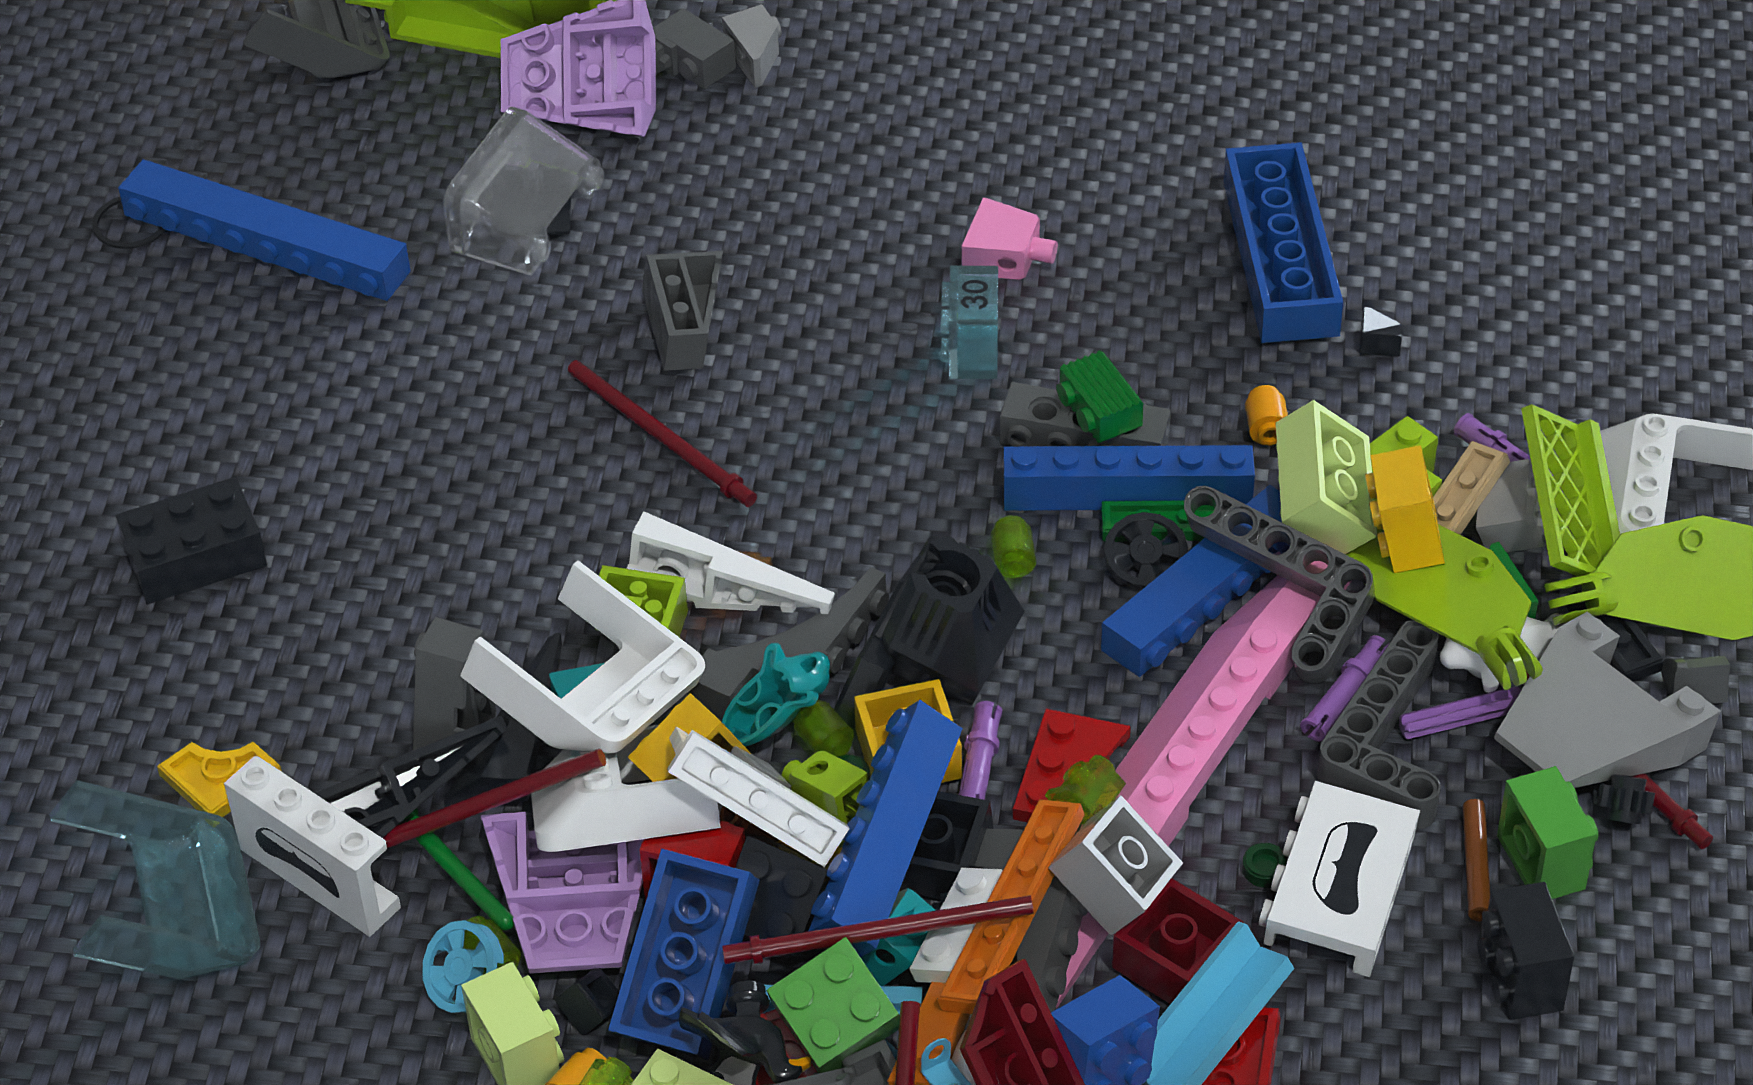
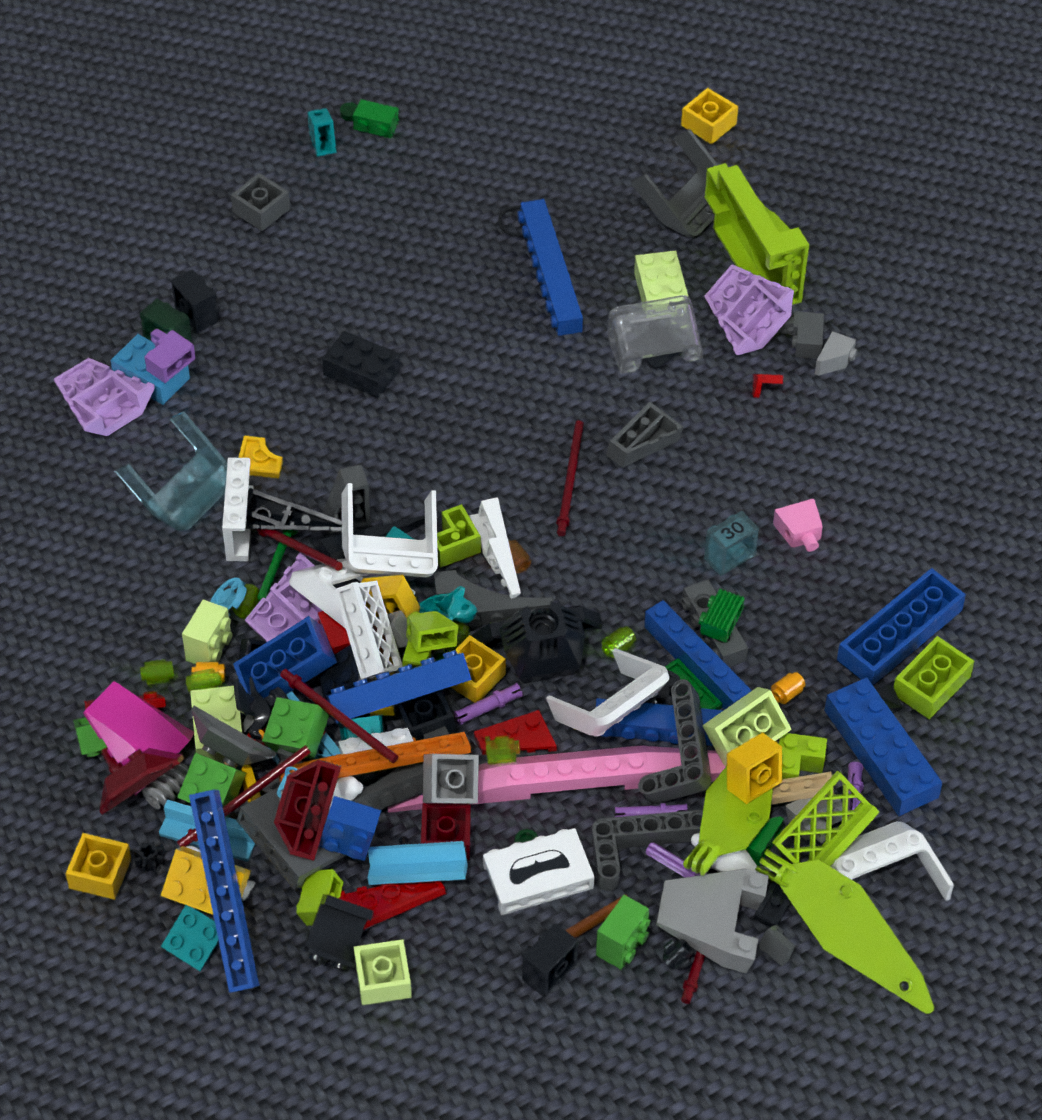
camera: 50 degrees right, 5 degrees up
none -> lime torso [406,611,458,652]
none -> white windscreen [546,648,669,736]
none -> yellowish green brick [634,251,688,318]
none -> red tile [752,374,784,398]
none -> blue brick [824,677,943,816]
none -> lime brick [893,636,974,720]

